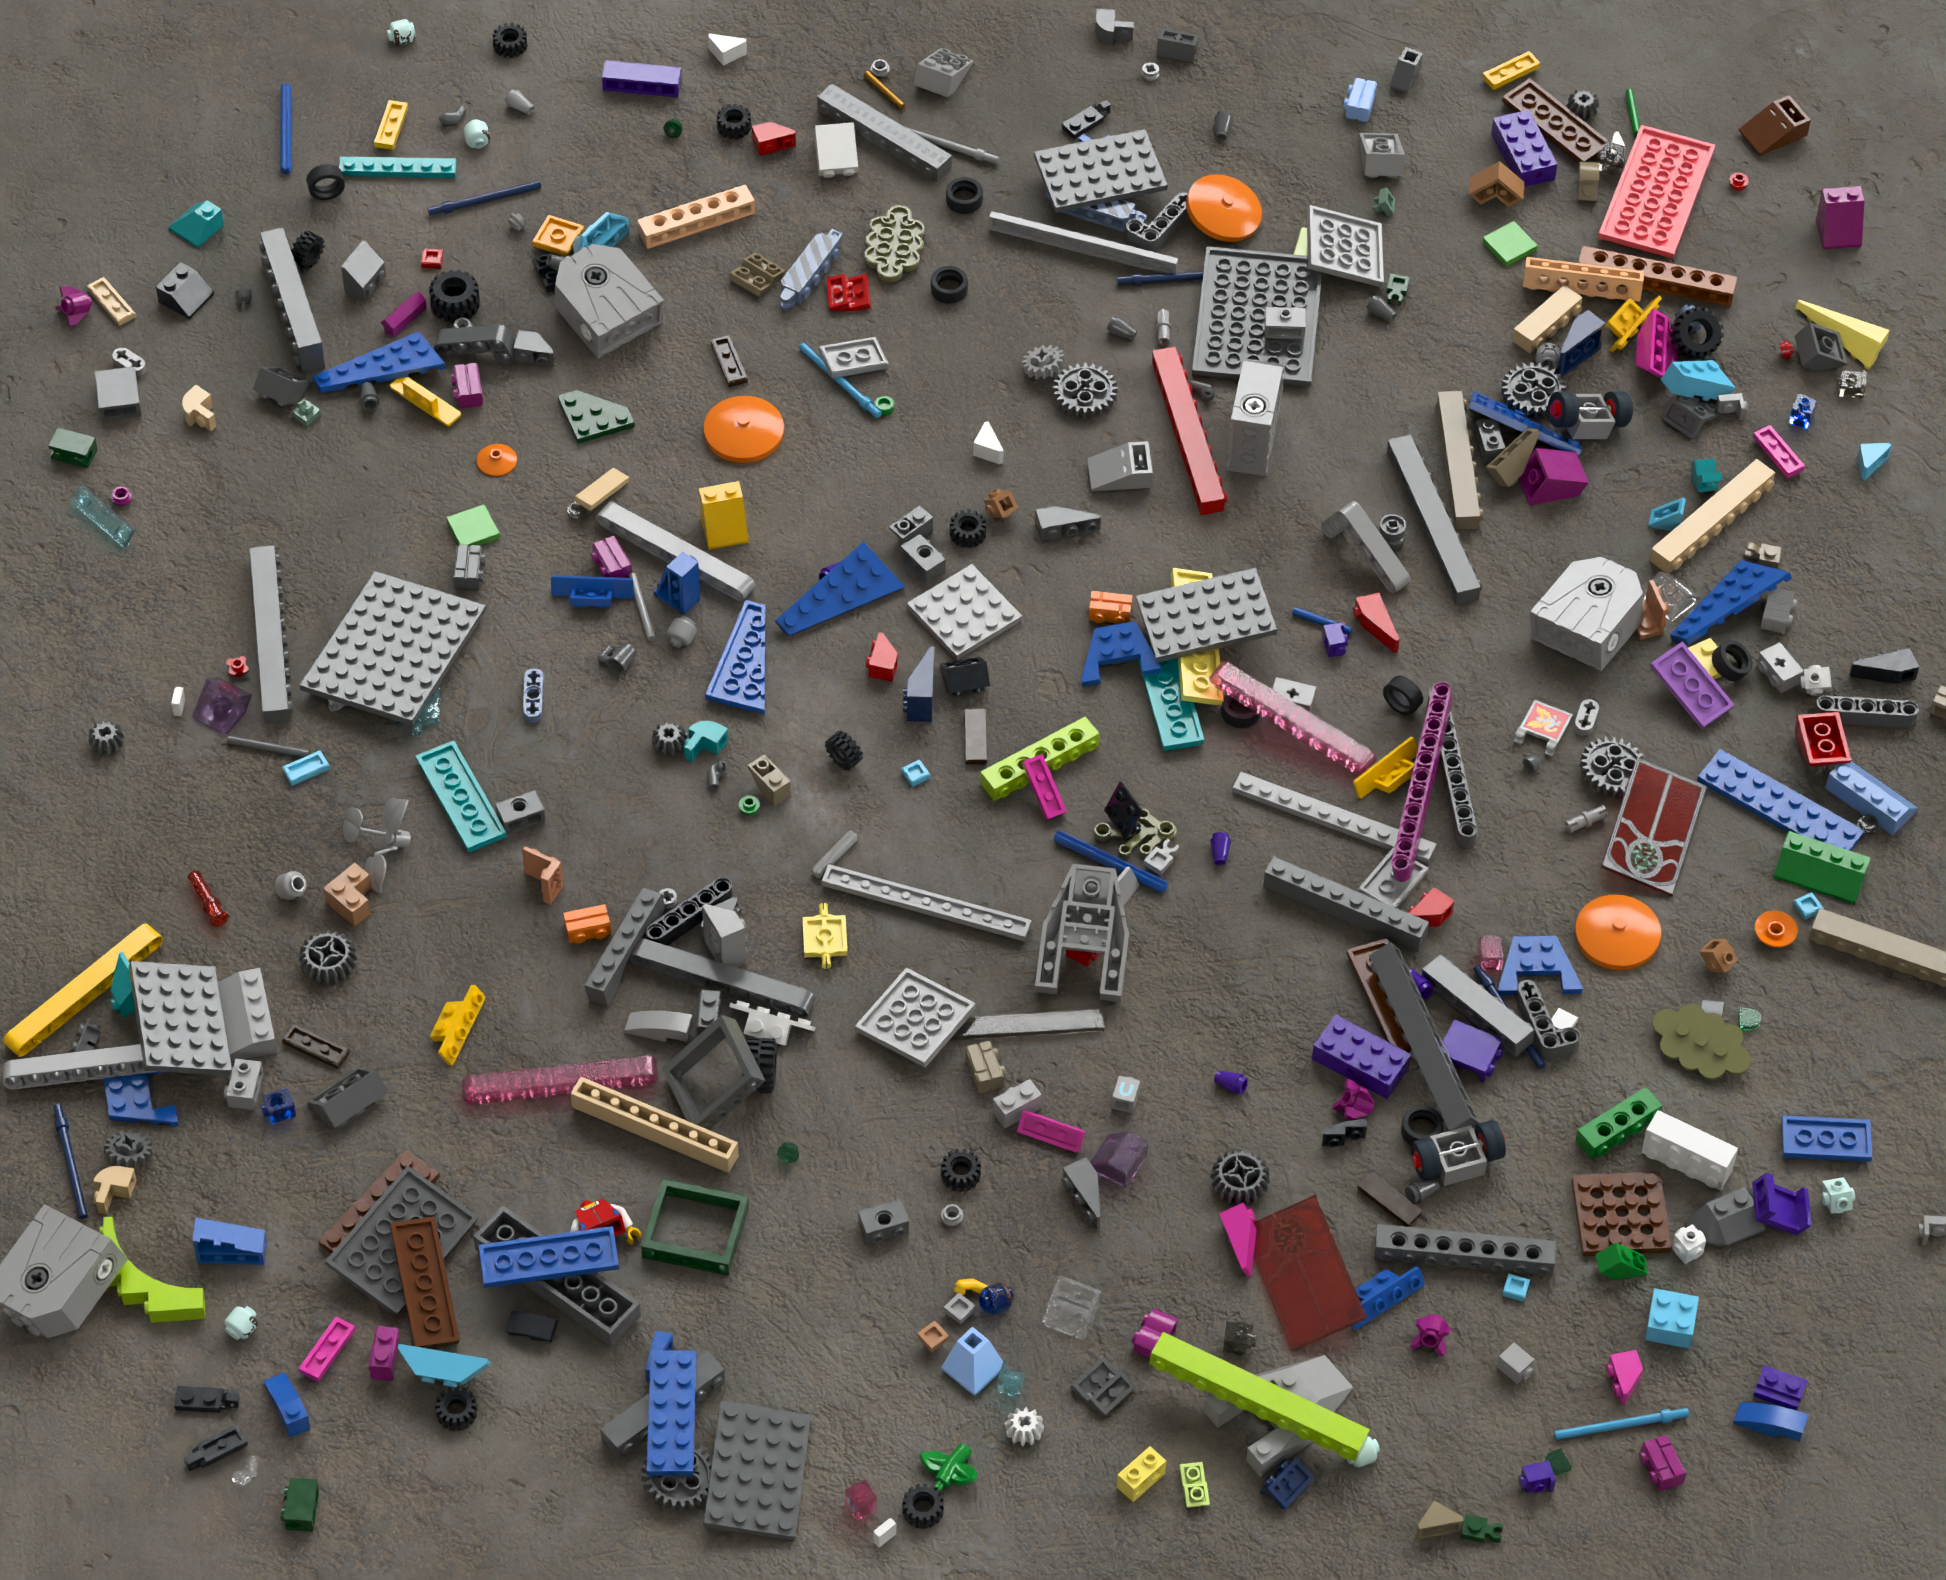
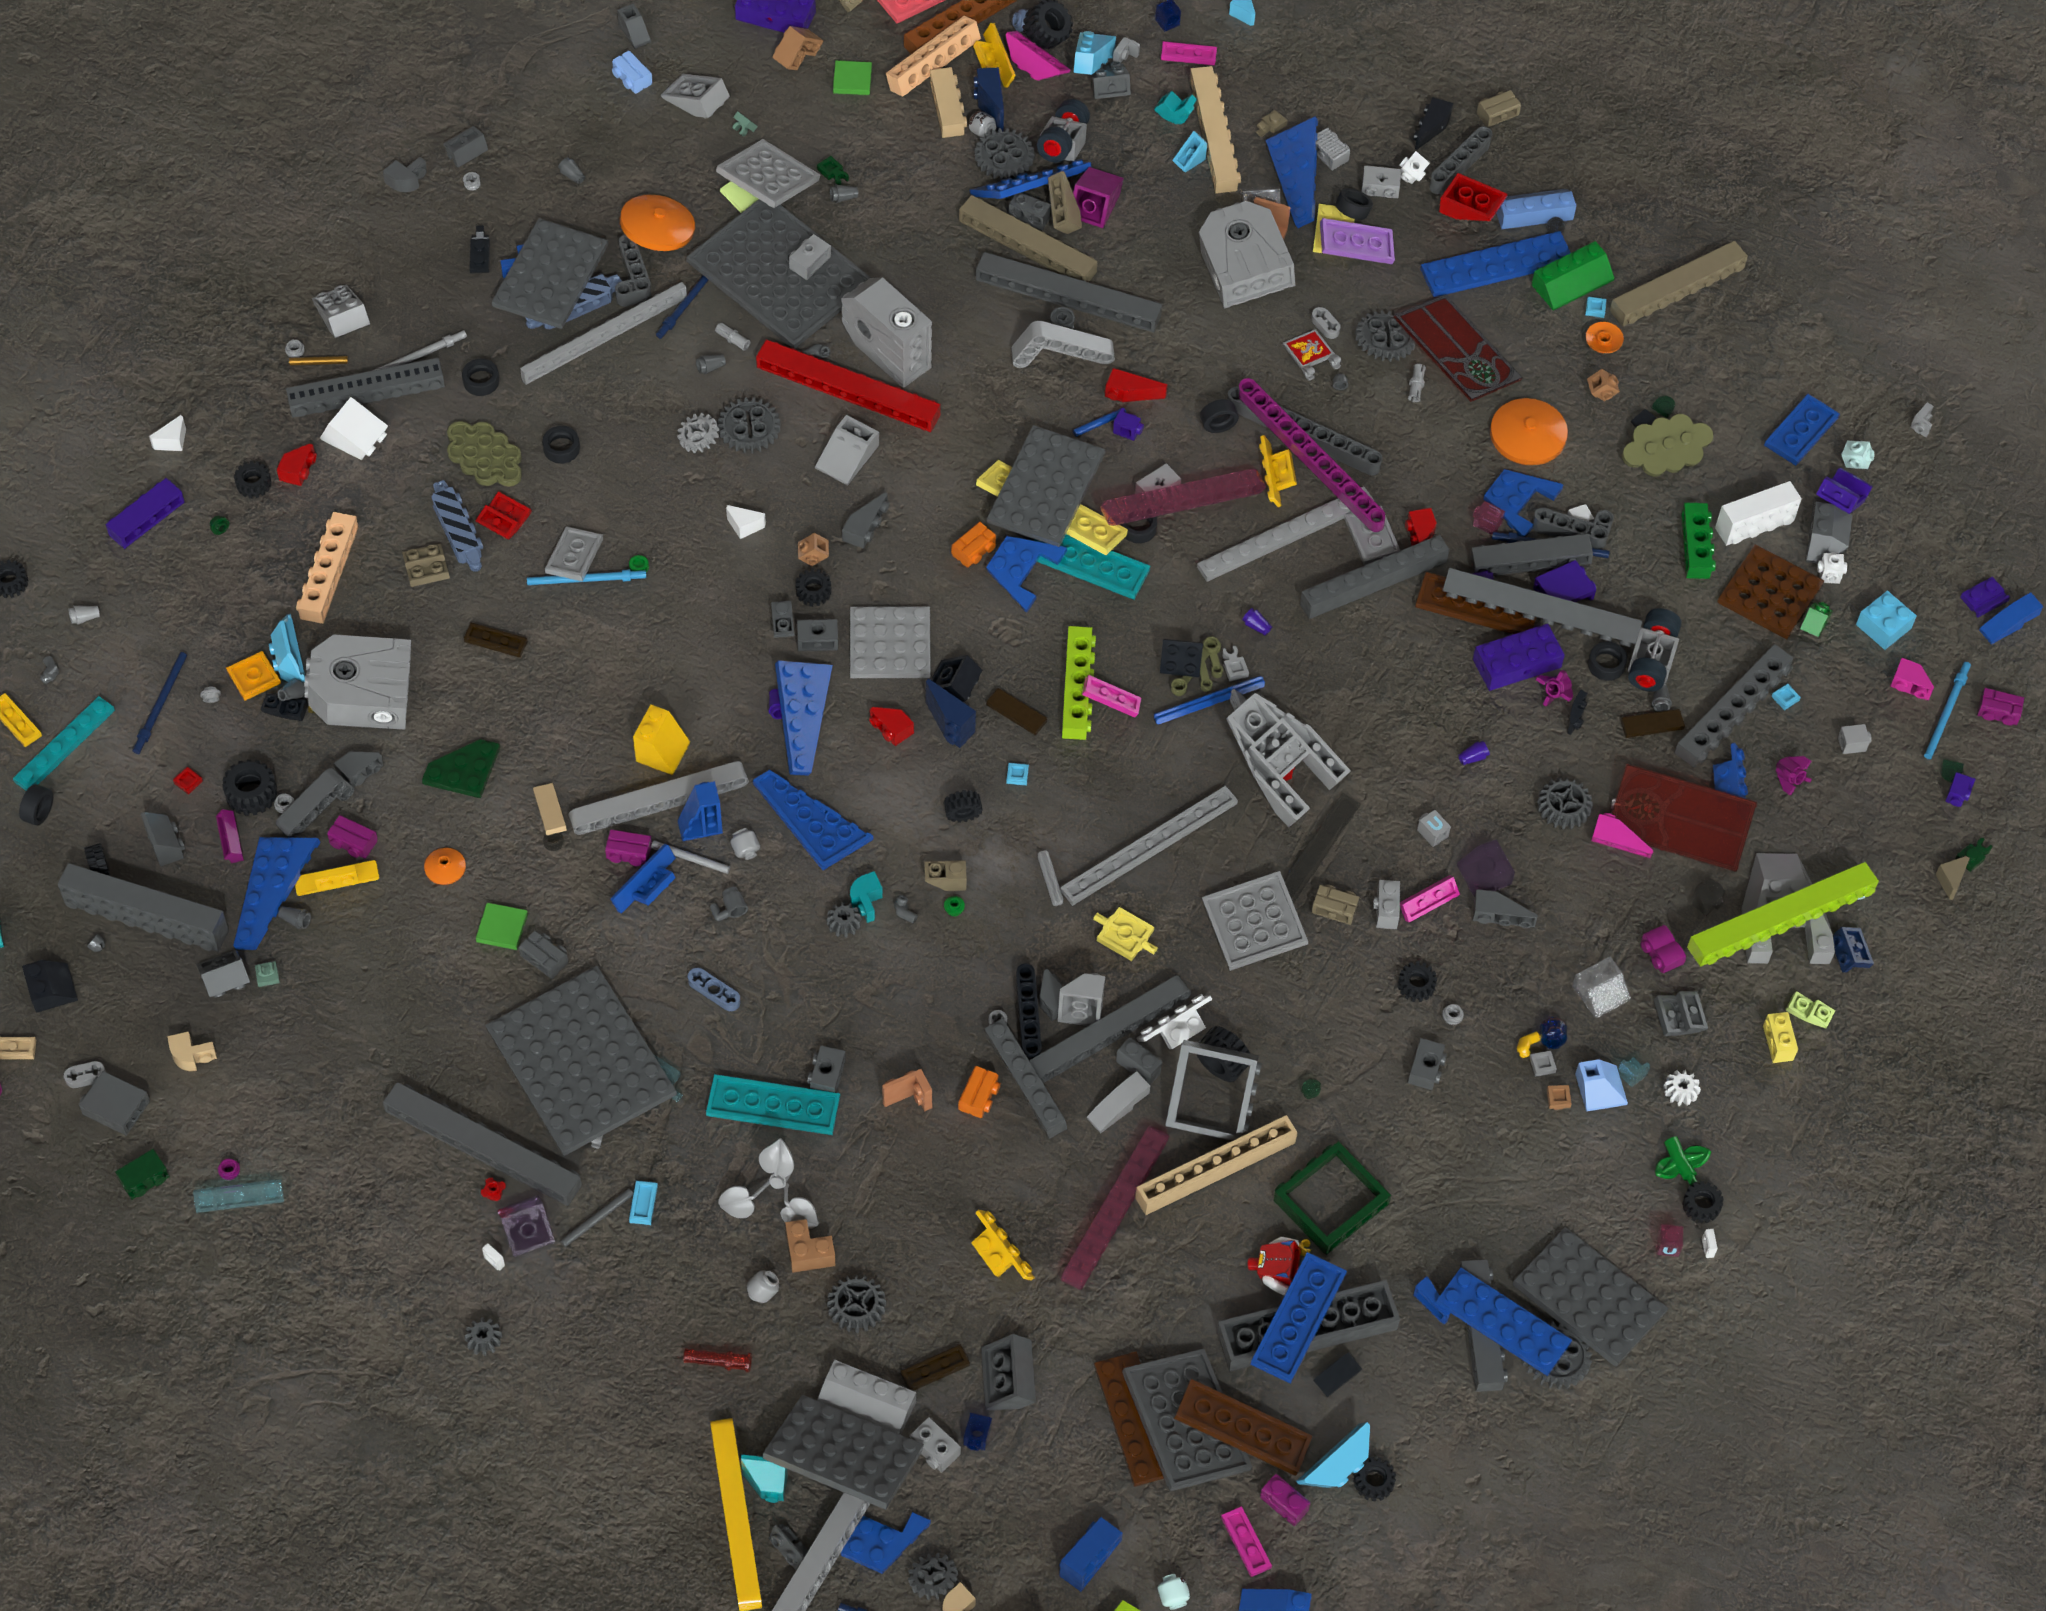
camera: 55 degrees left, 5 degrees up
light aqua head [464,120,490,149] -> none
orange dish [704,396,784,463] -> none

